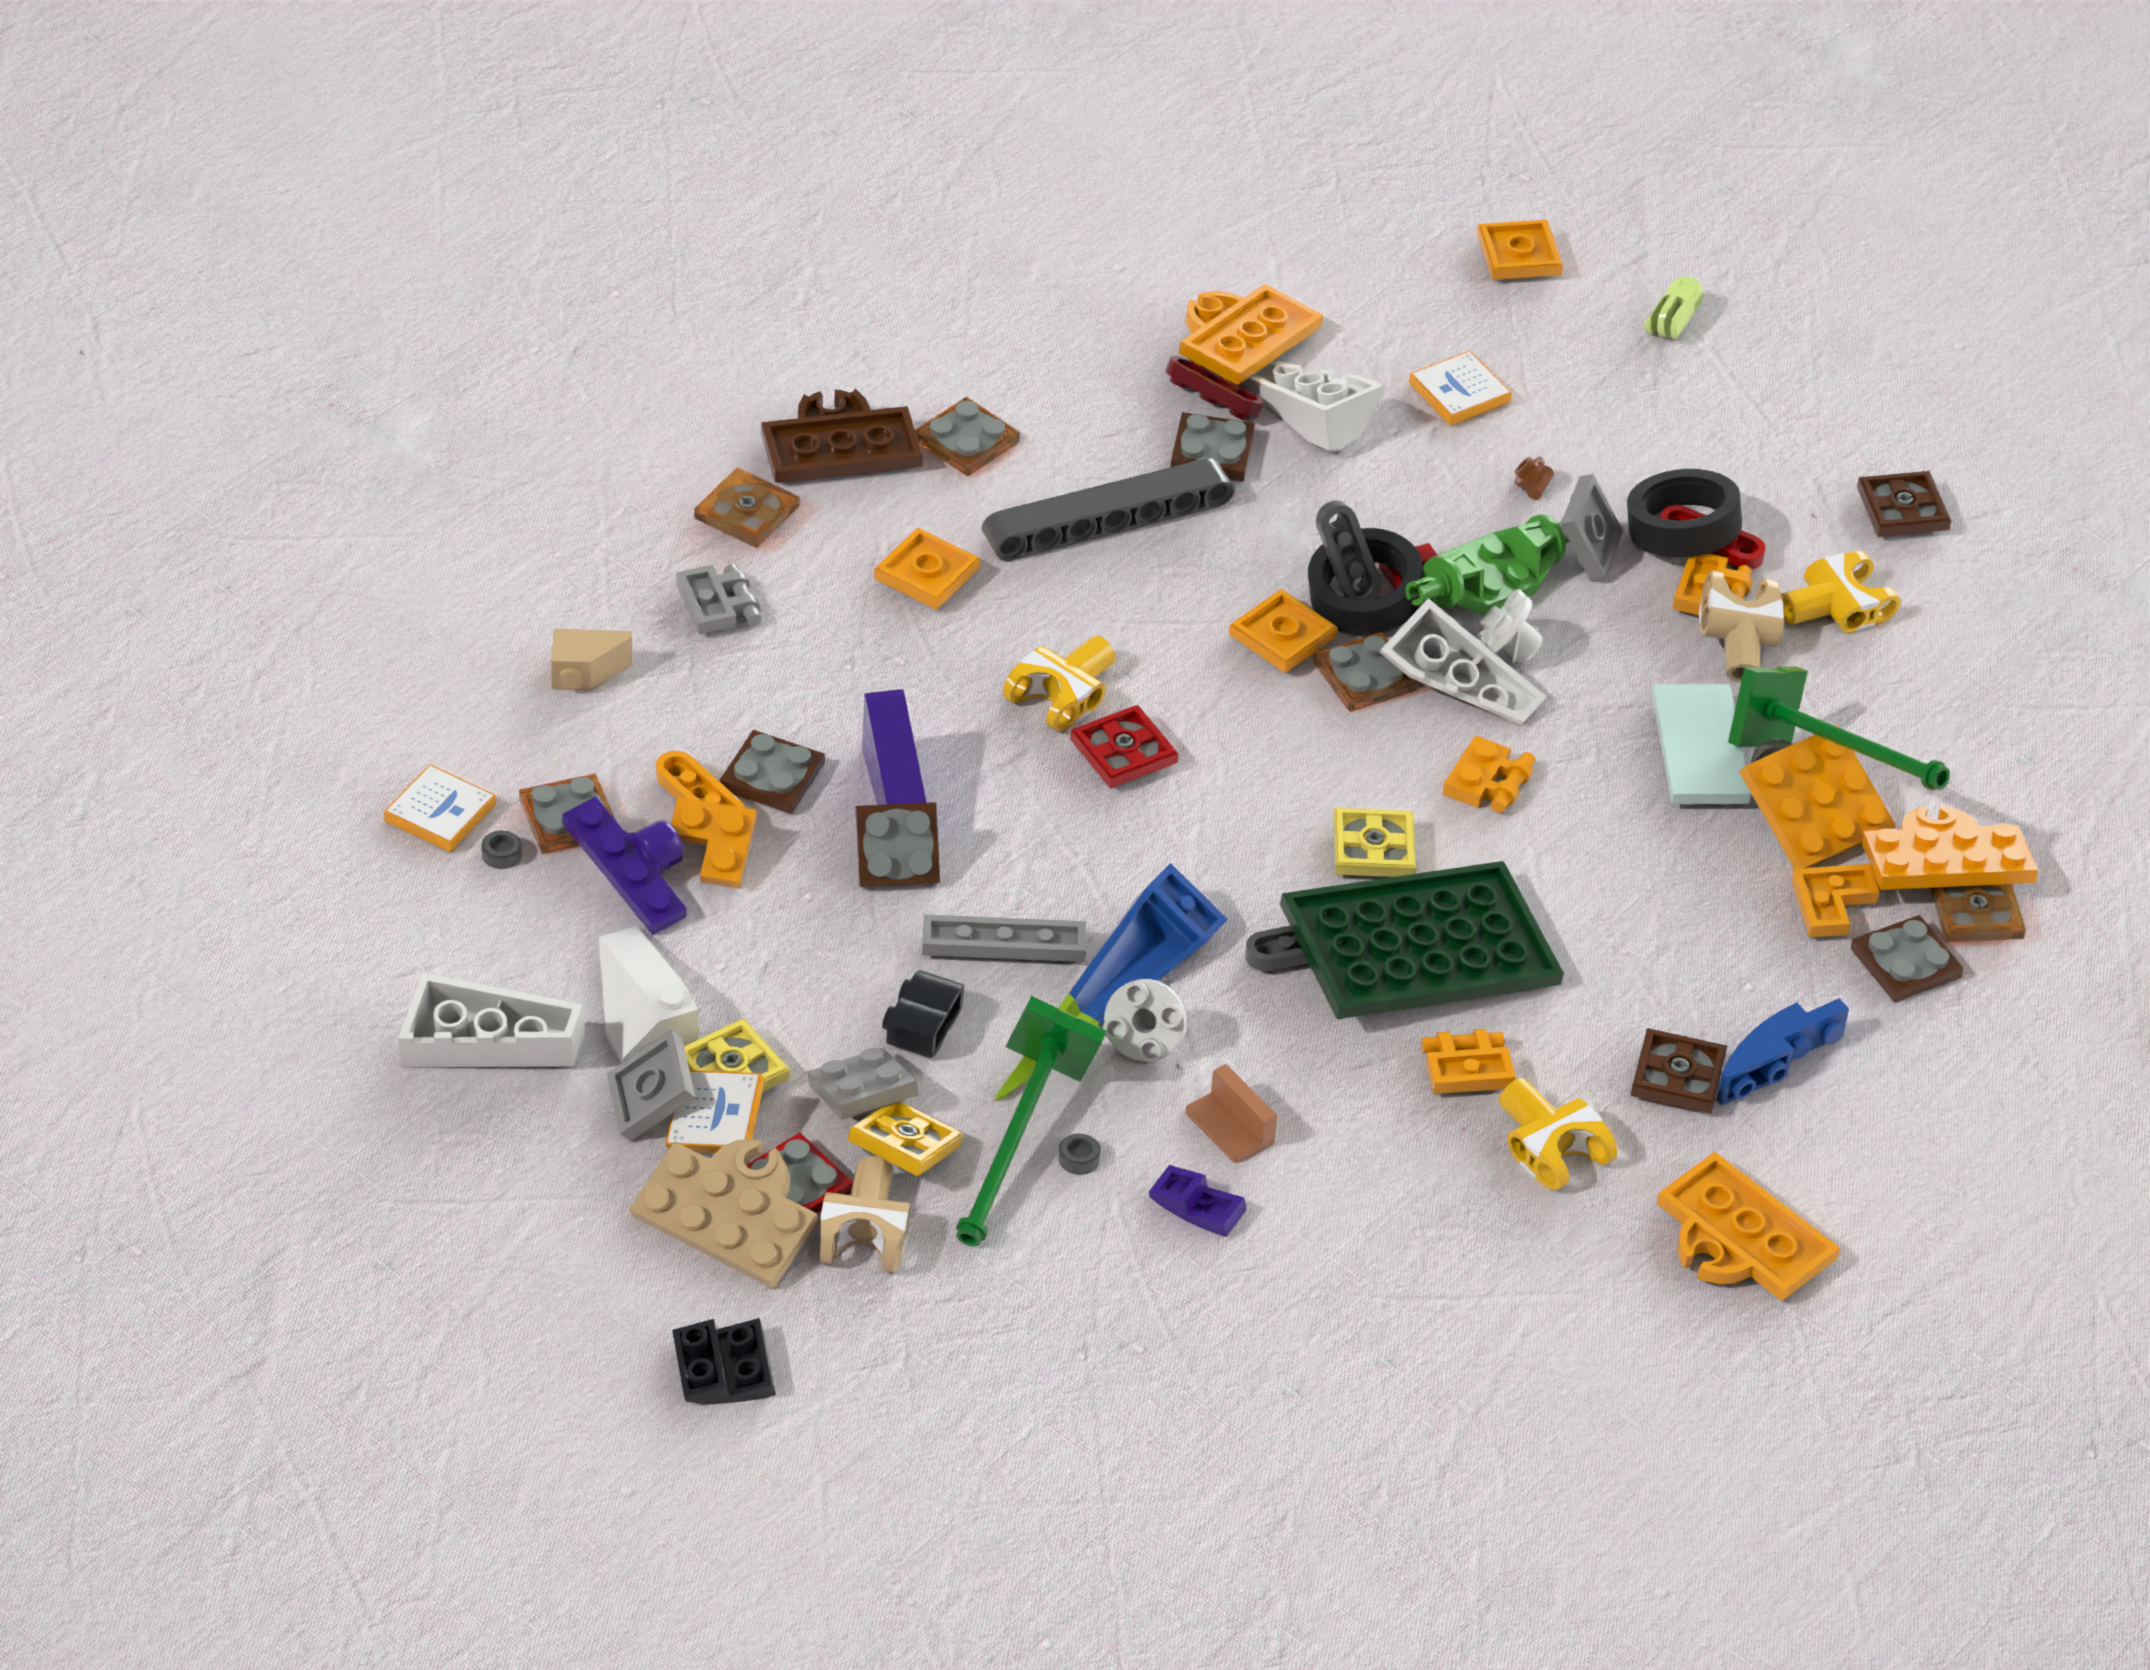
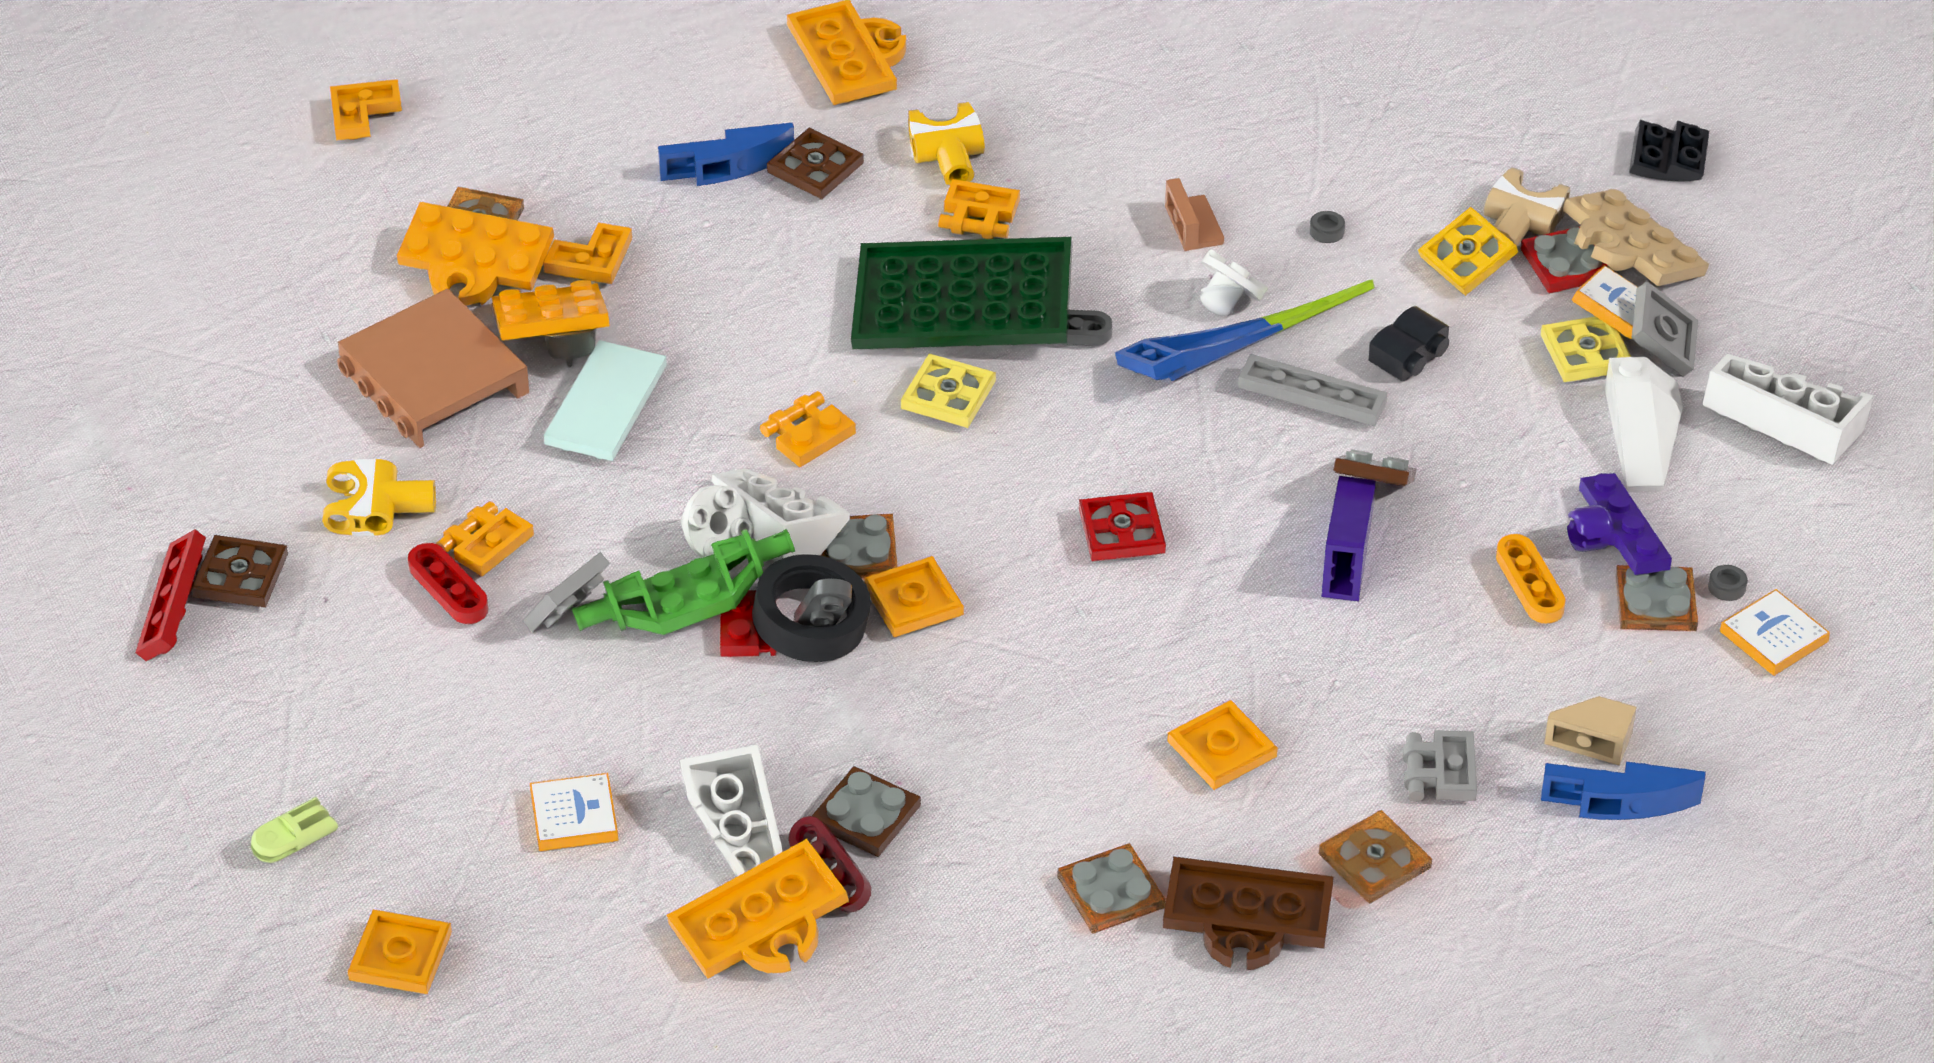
camera: 155 degrees left, 0 degrees up
light orange plate [671,797,757,889] -> none
piece [720,730,825,814] -> none
light grey plate [807,1047,918,1120] -> none
green tile [956,996,1107,1246] -> none
dark grey beam [981,458,1235,561] -> none
yellow connector [1003,635,1116,731] -> none
dark purple slope [1149,1165,1247,1237] -> none
dark orange plate [1514,456,1554,500] -> none
black tyre [1627,469,1742,557] -> none
tan connector [1699,570,1784,682] -> none
green tile [1728,666,1950,790] -> none
piece [1850,915,1964,1002] -> none
none -> red plate [135,529,206,662]
none -> nougat panel [337,288,530,448]
none -> blue slope [1541,761,1706,820]

